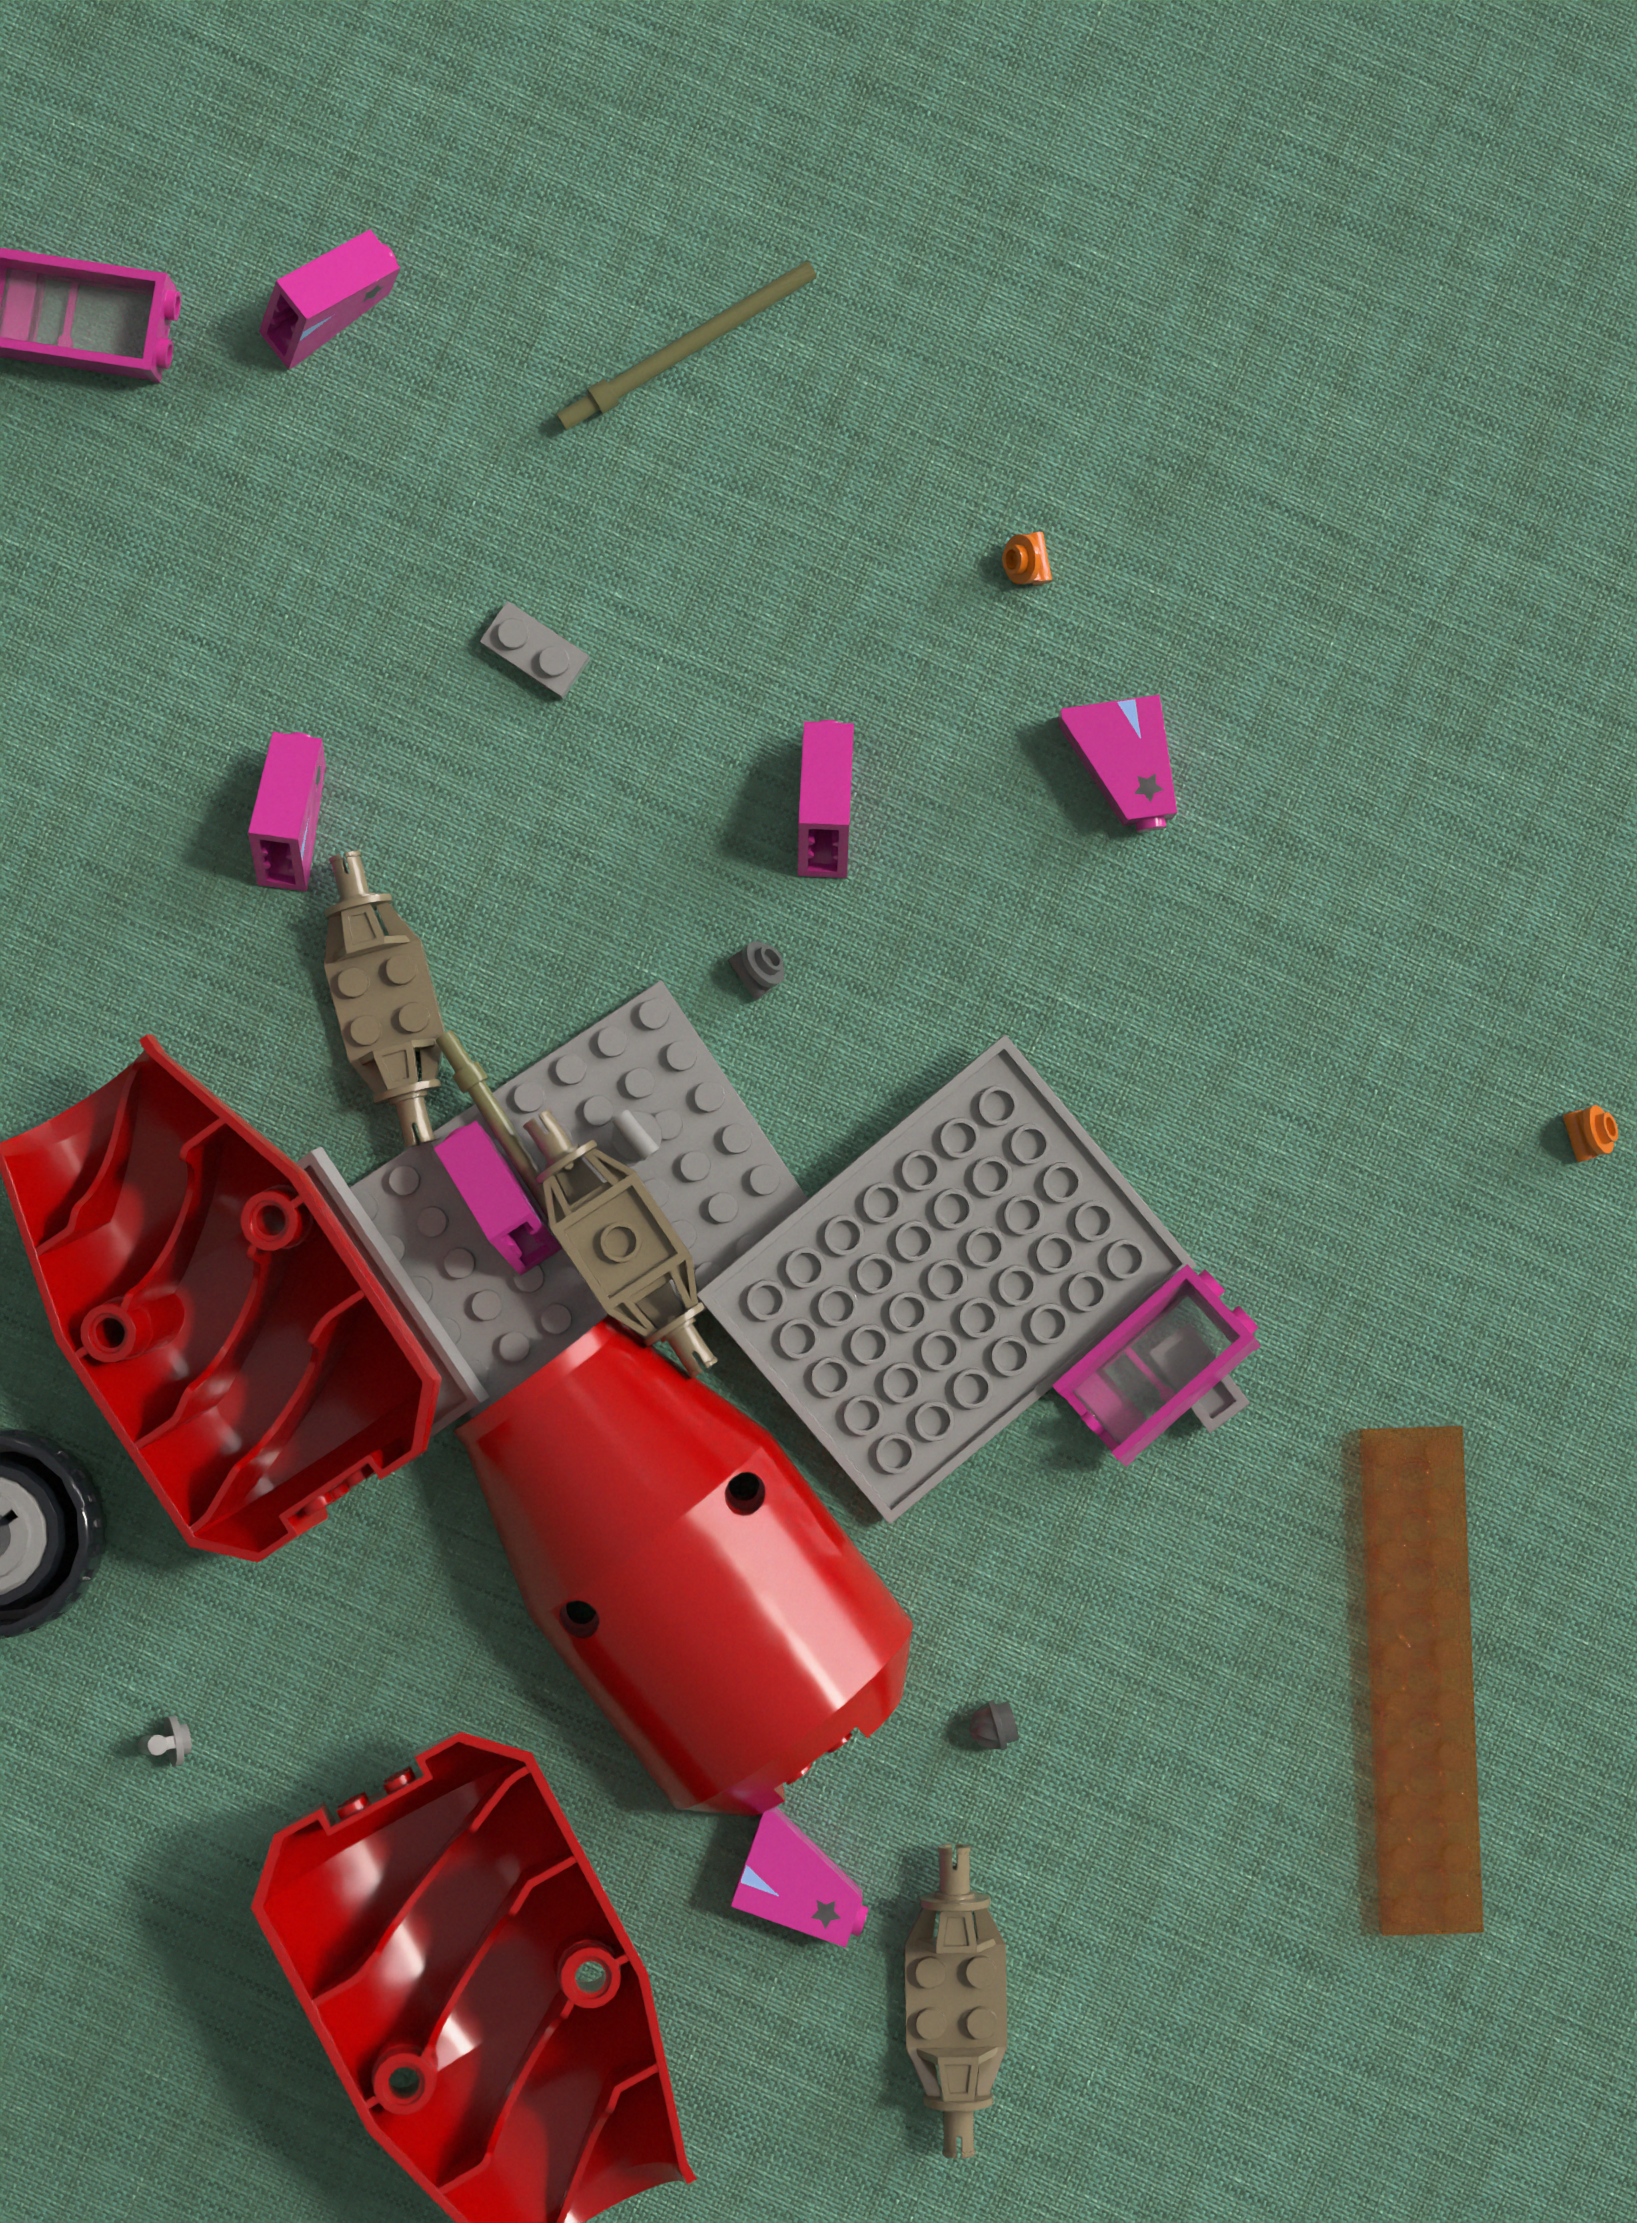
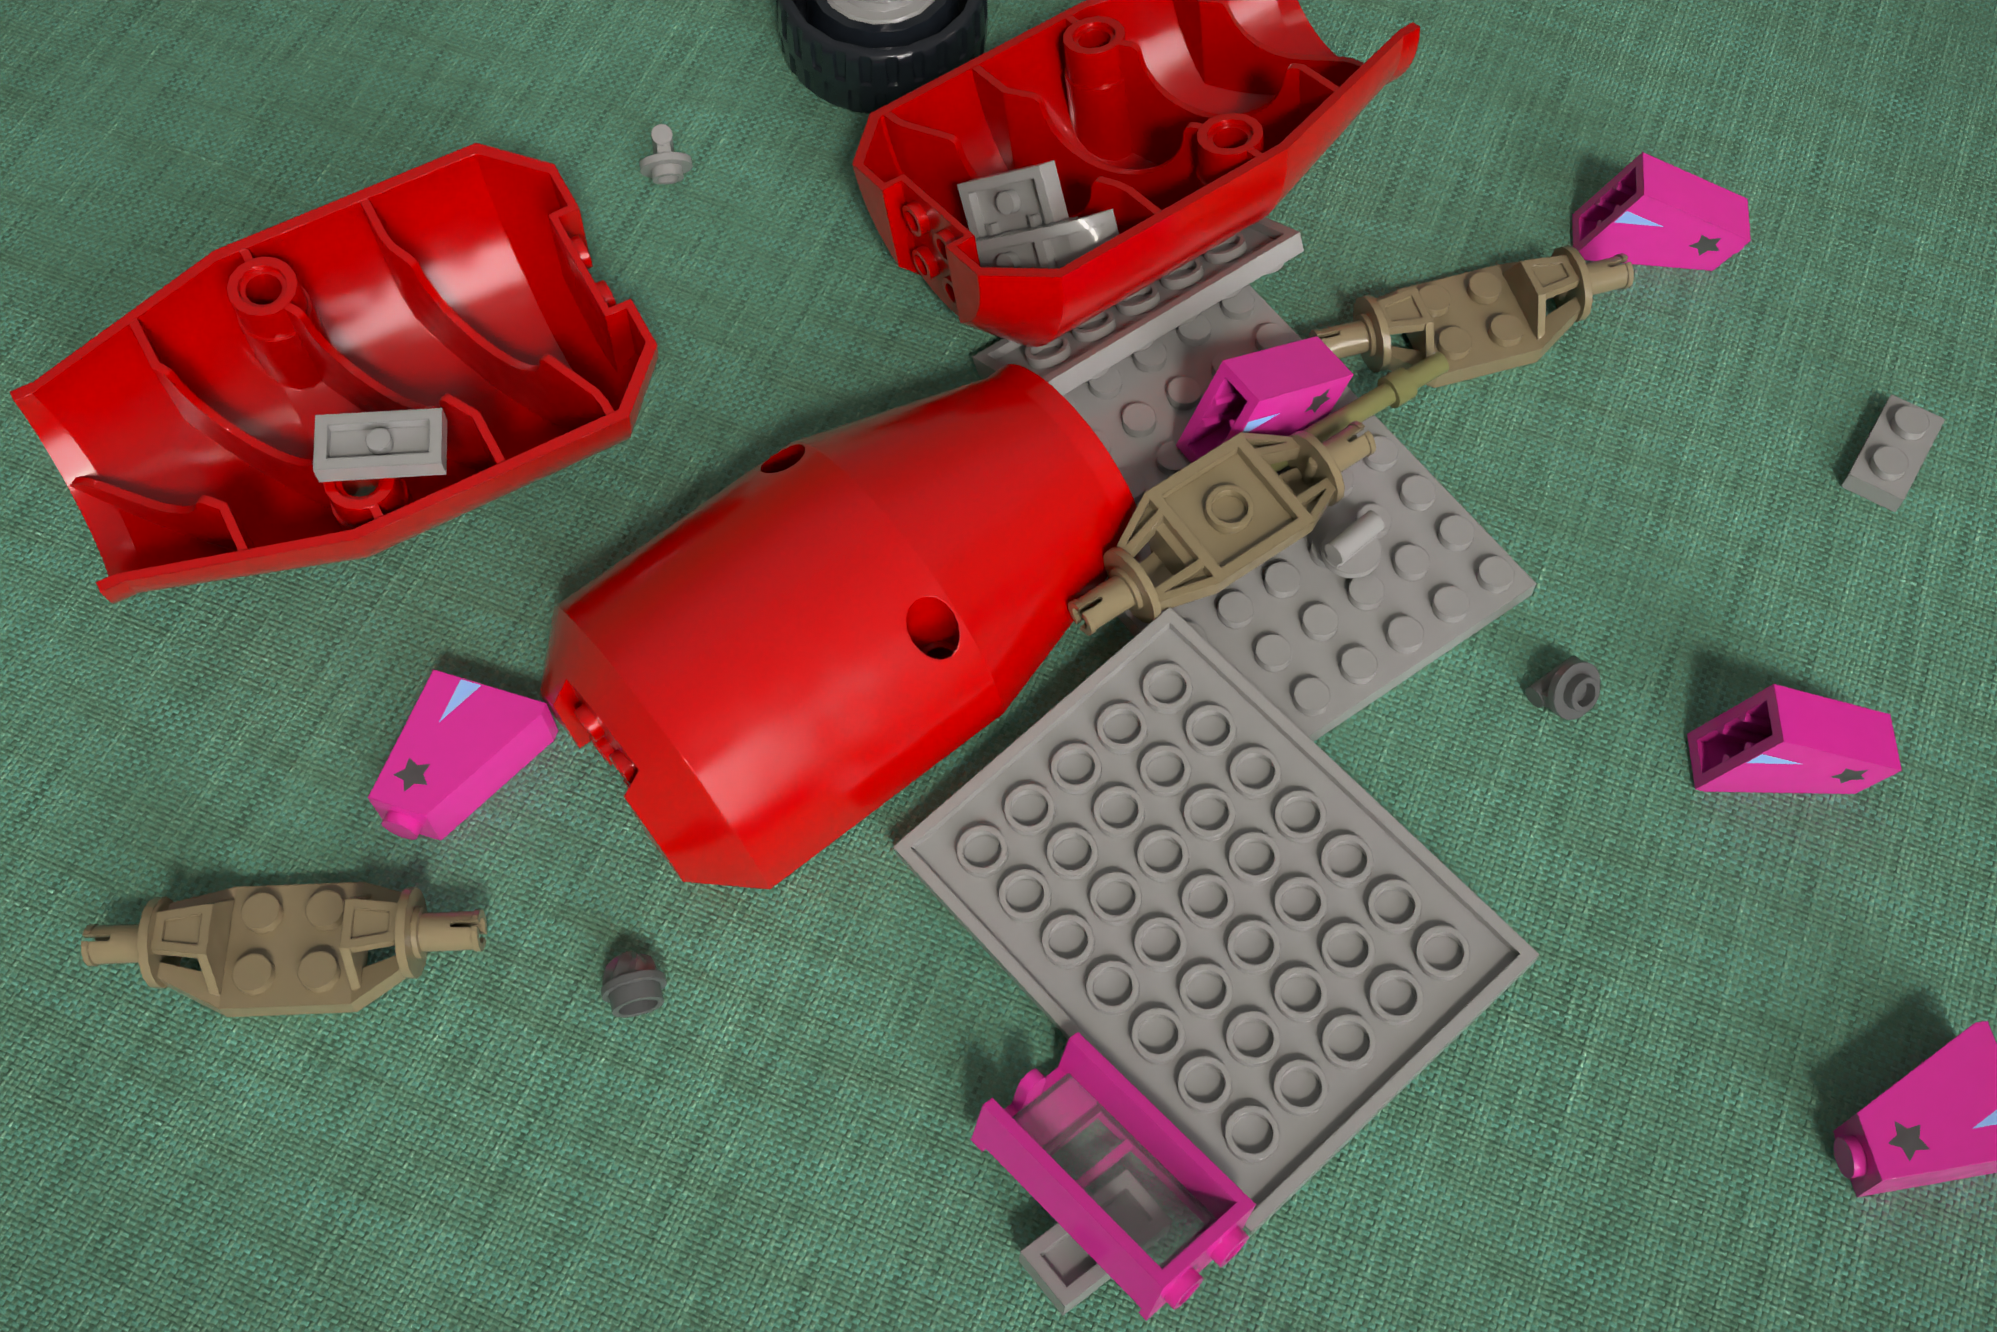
camera: 85 degrees right, 25 degrees down
none -> light grey plate [313,408,447,482]
none -> light grey plate [957,160,1119,268]

